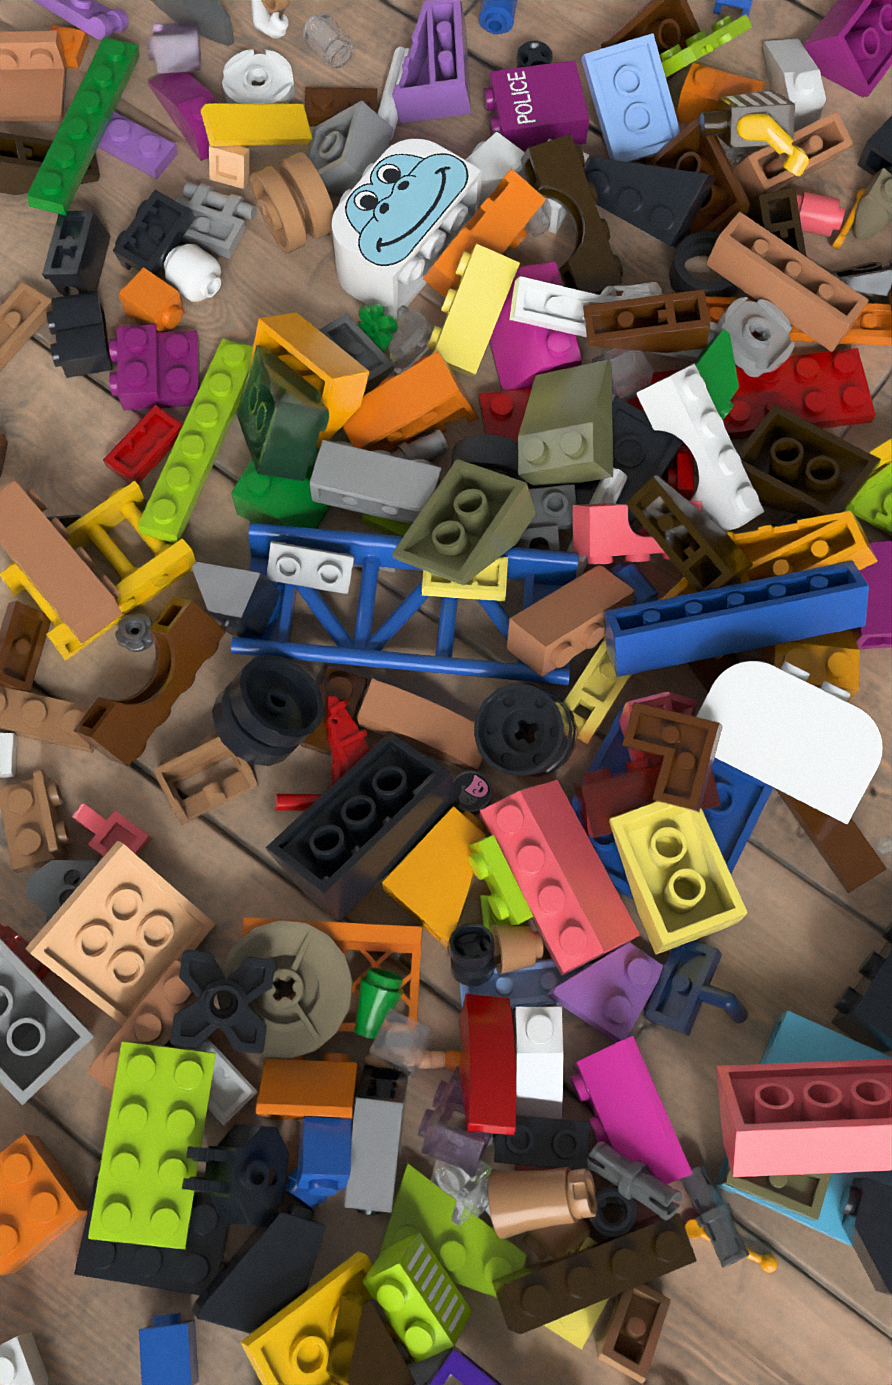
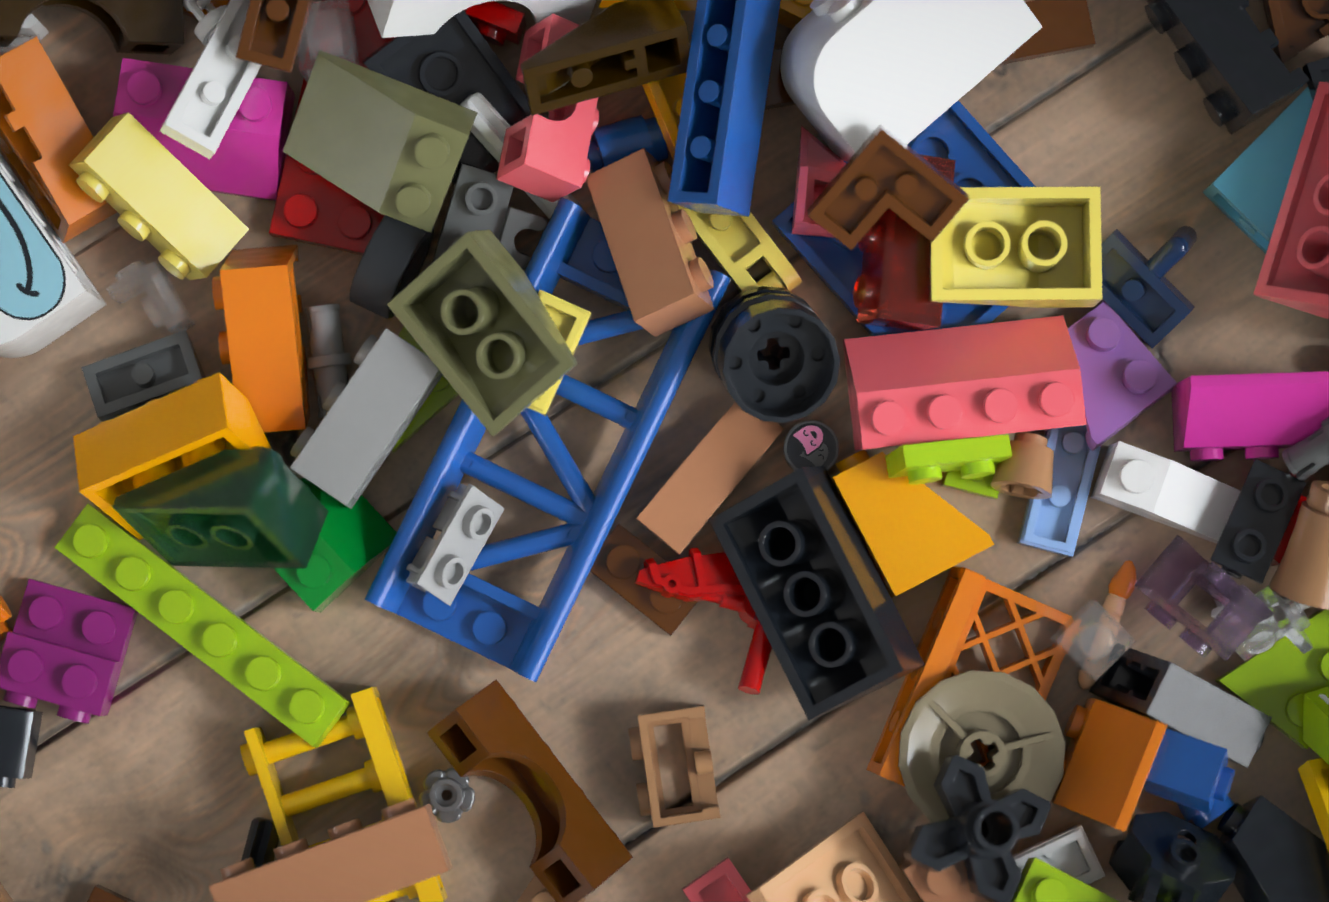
camera: 70 degrees left, 15 degrees up
red plate [103,404,183,484] -> none
slope [192,562,281,637] -> none
black wheel [212,654,324,766] -> none
green cone [353,967,404,1039] -> none
green plant [357,304,398,353] -> none
black wheel [449,923,495,987] -> none
red slope [459,993,516,1135] -> none

